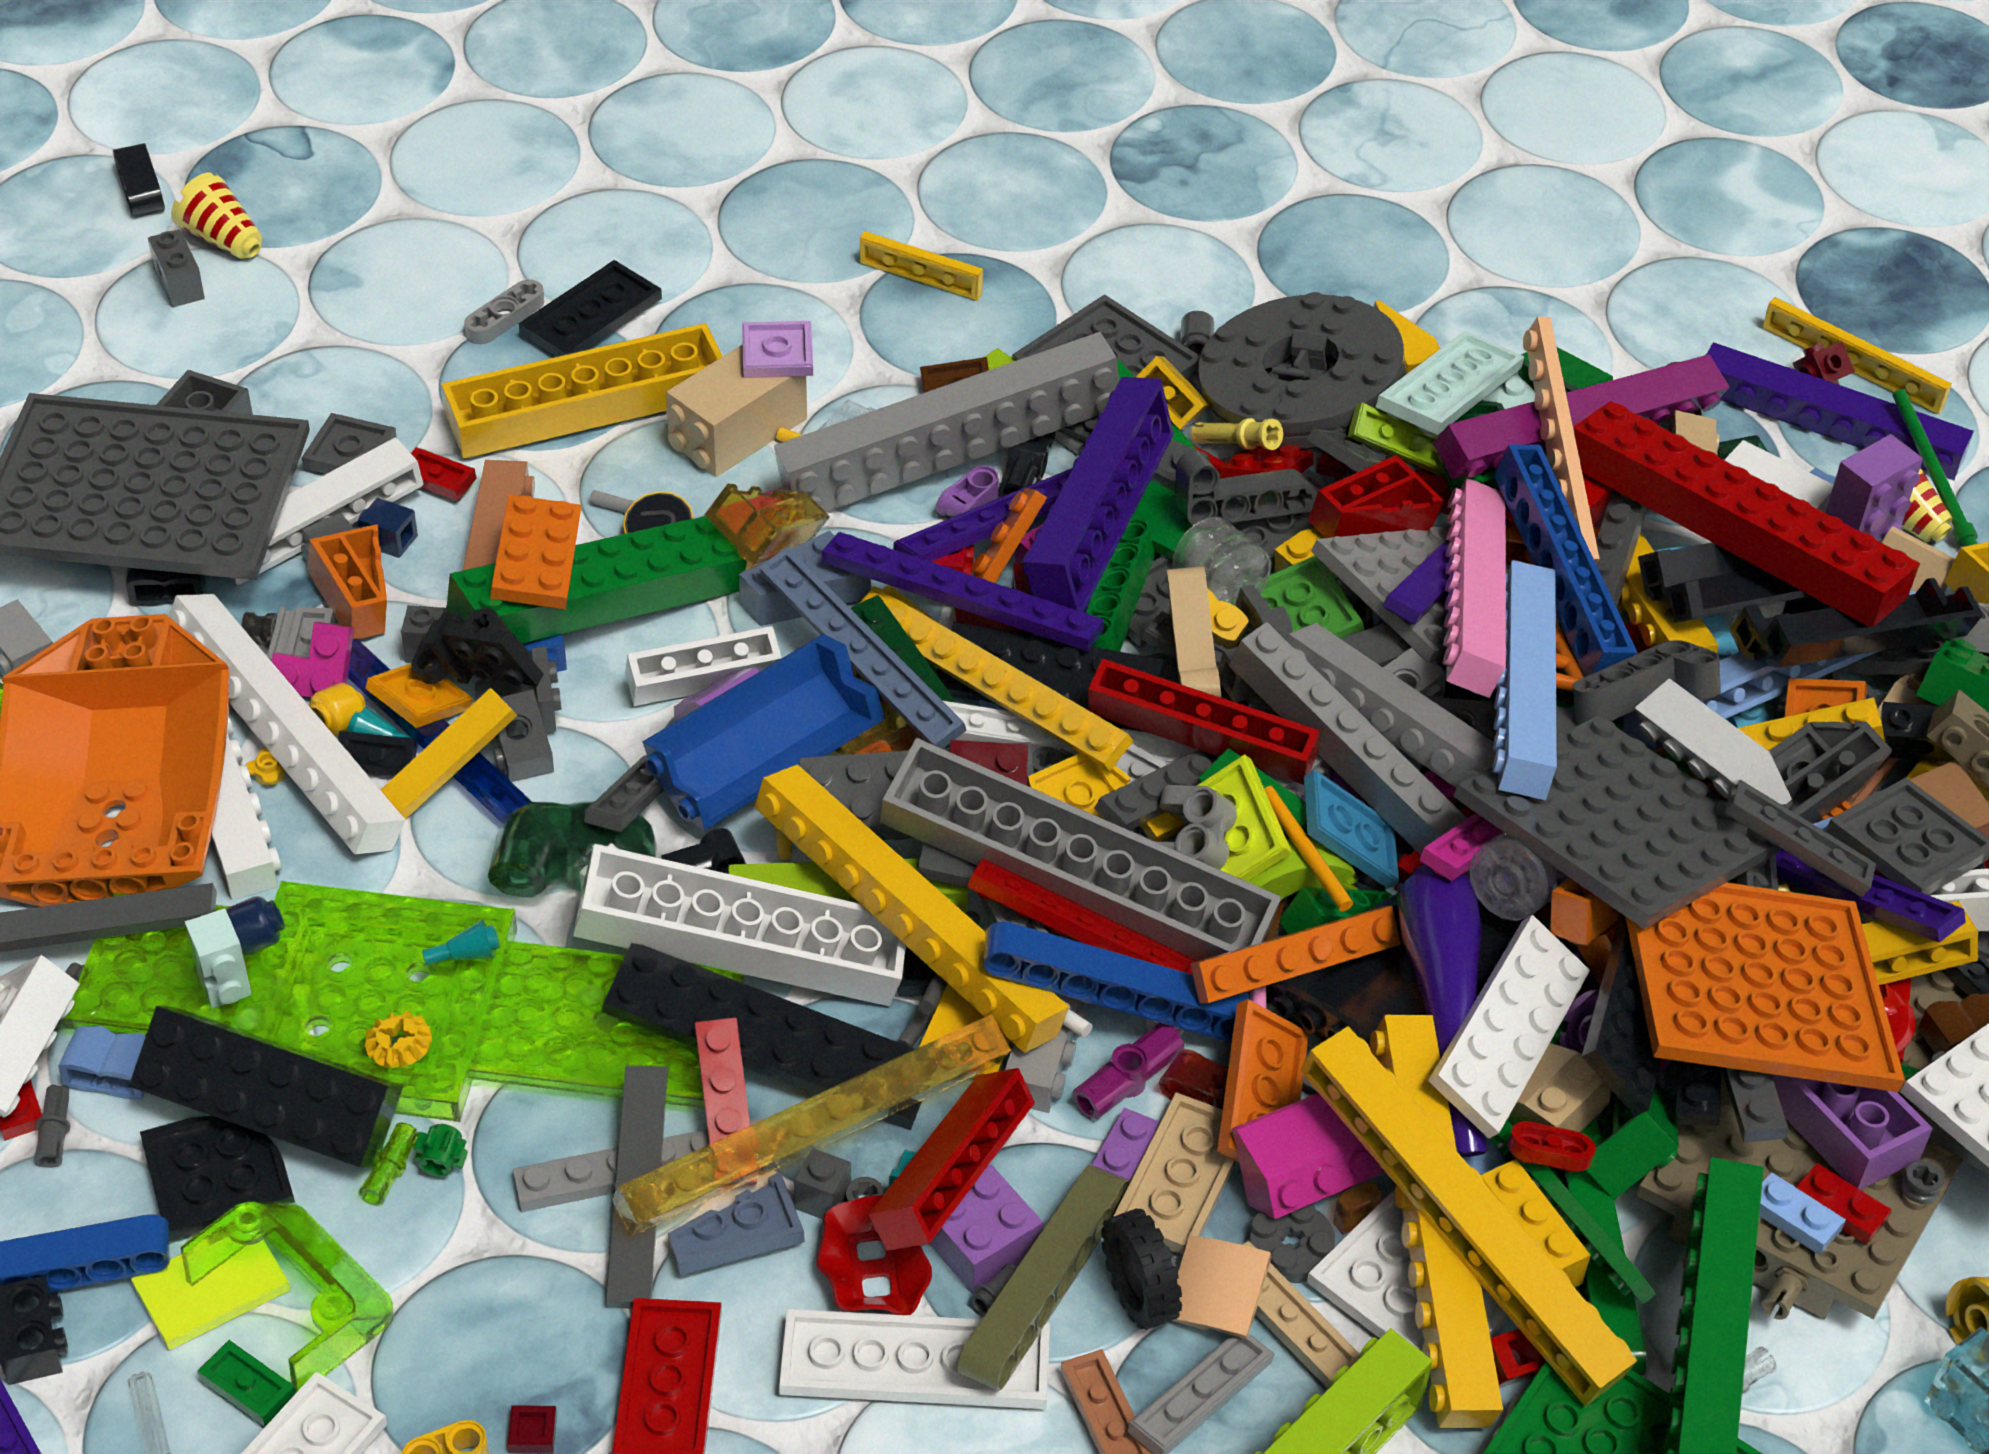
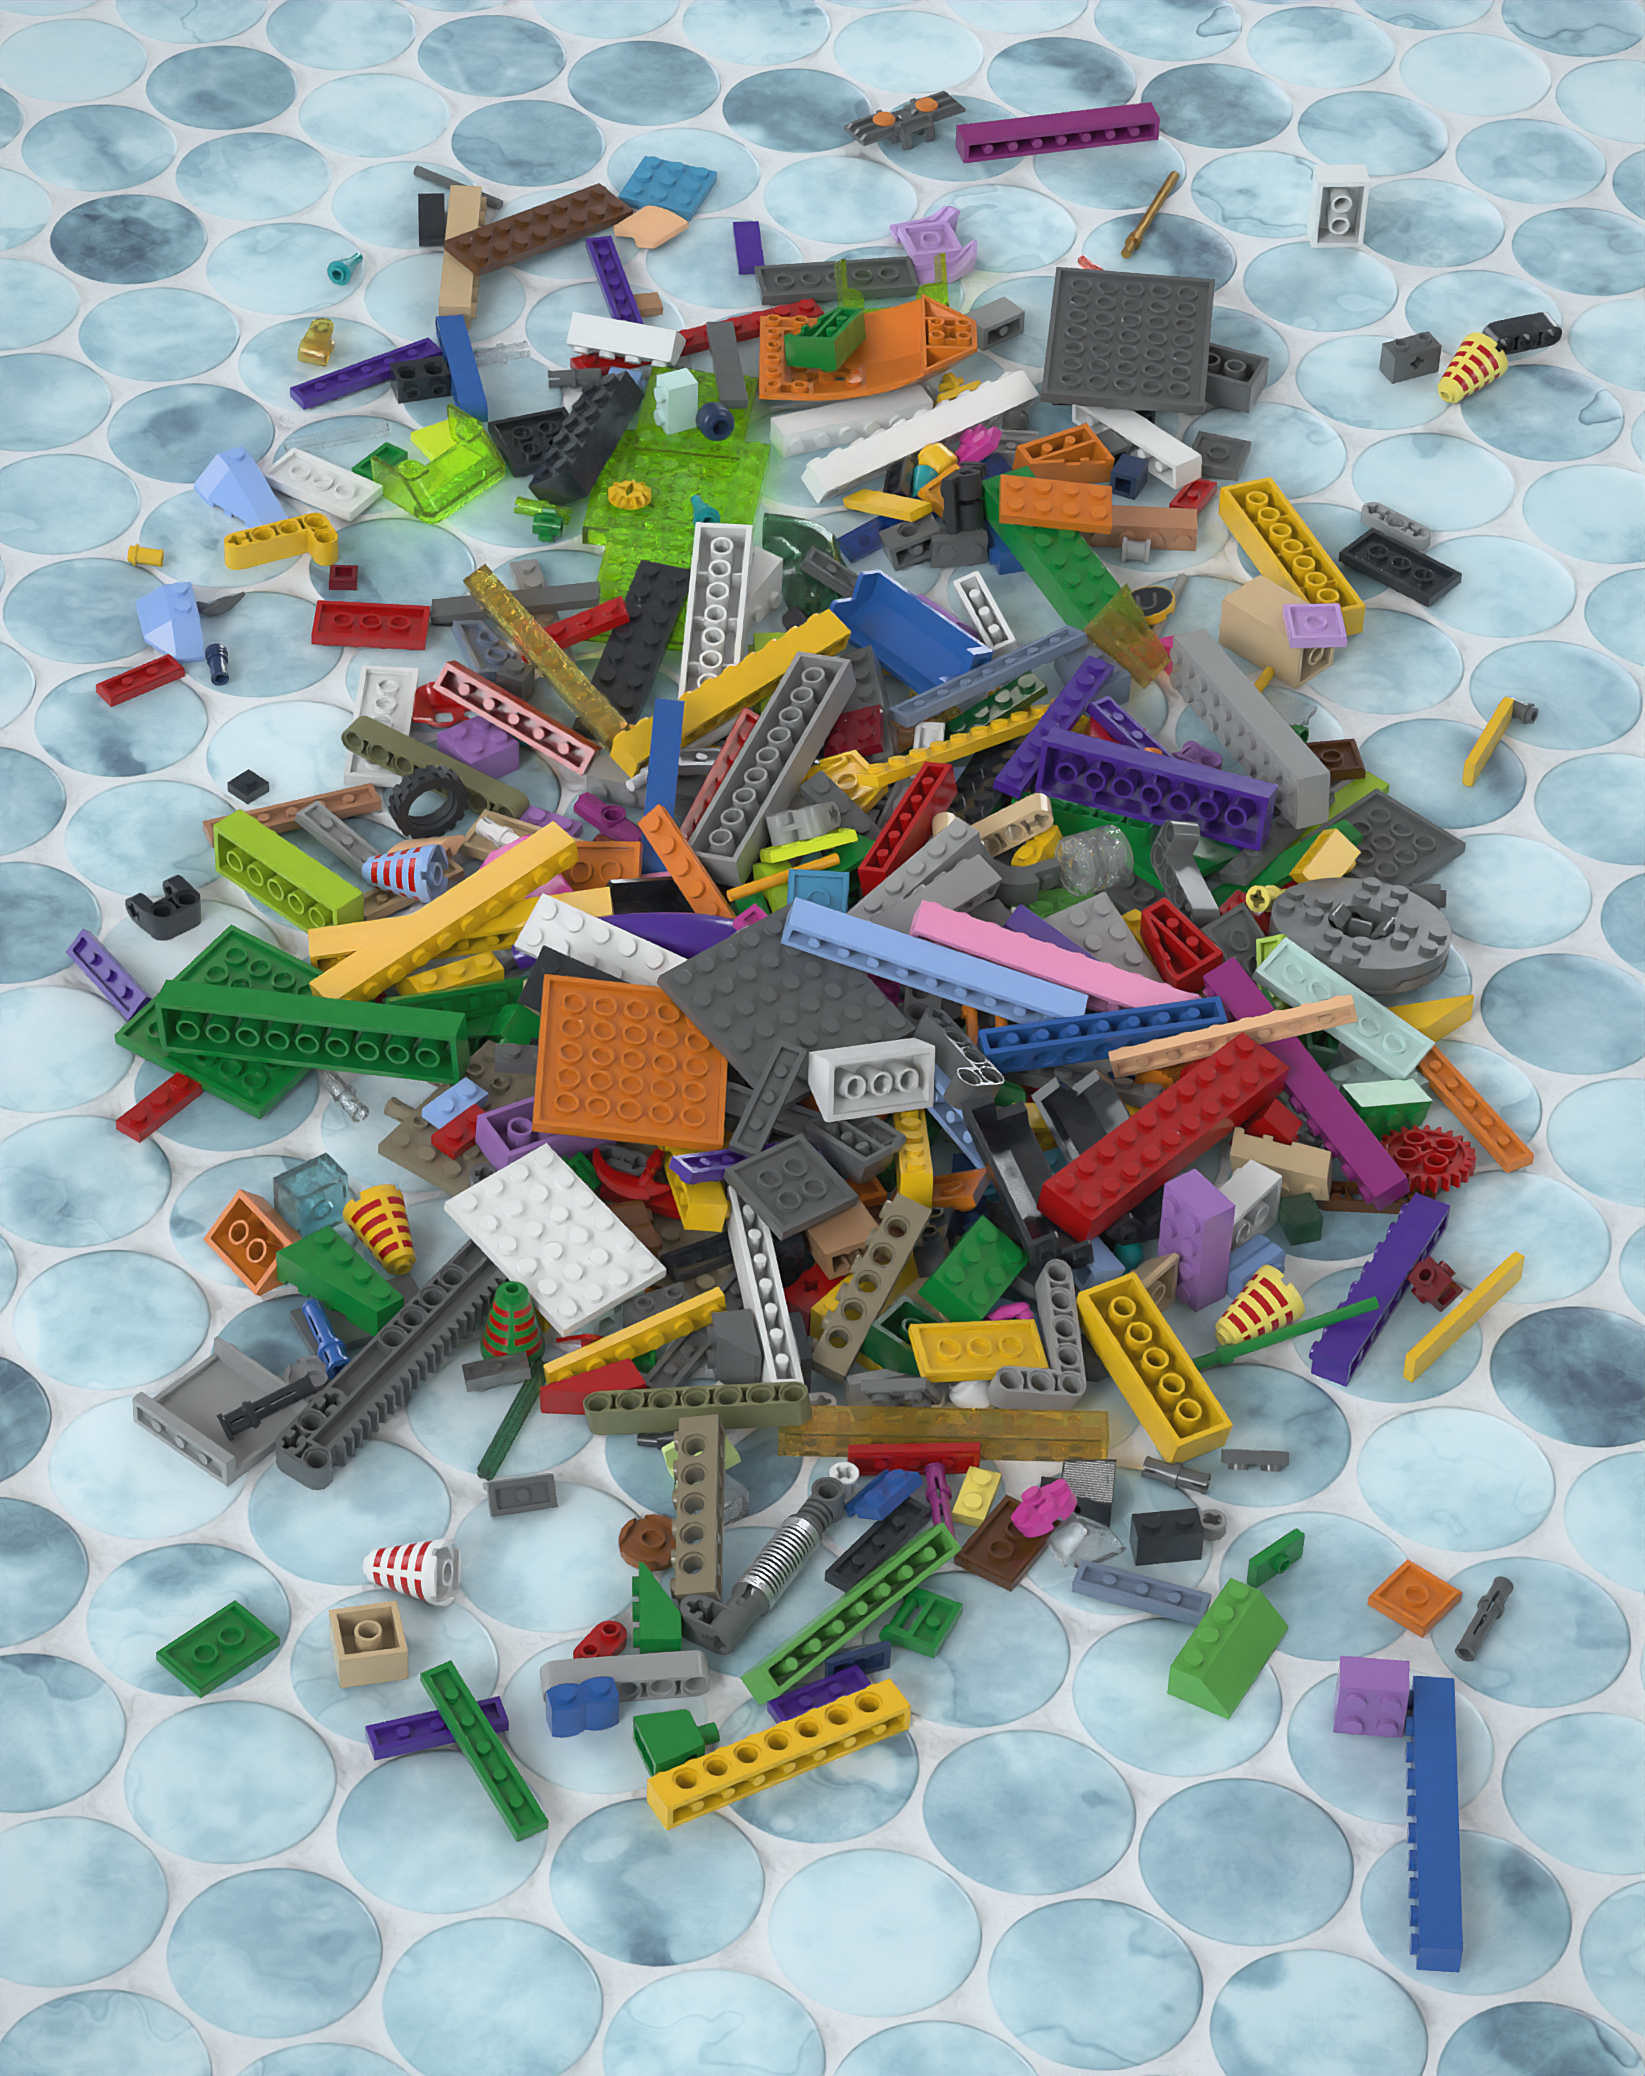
camera: 90 degrees right, 5 degrees down
red plate [1507,1121,1596,1172] -> none
none -> light blue cone [361,844,449,904]
none -> white pin [475,817,521,848]
none -> green wedge [784,307,866,372]
none -> red gear [1379,1125,1476,1193]
none -> orange plate [1416,1045,1534,1173]
none -> dark grey pin [1505,695,1539,724]

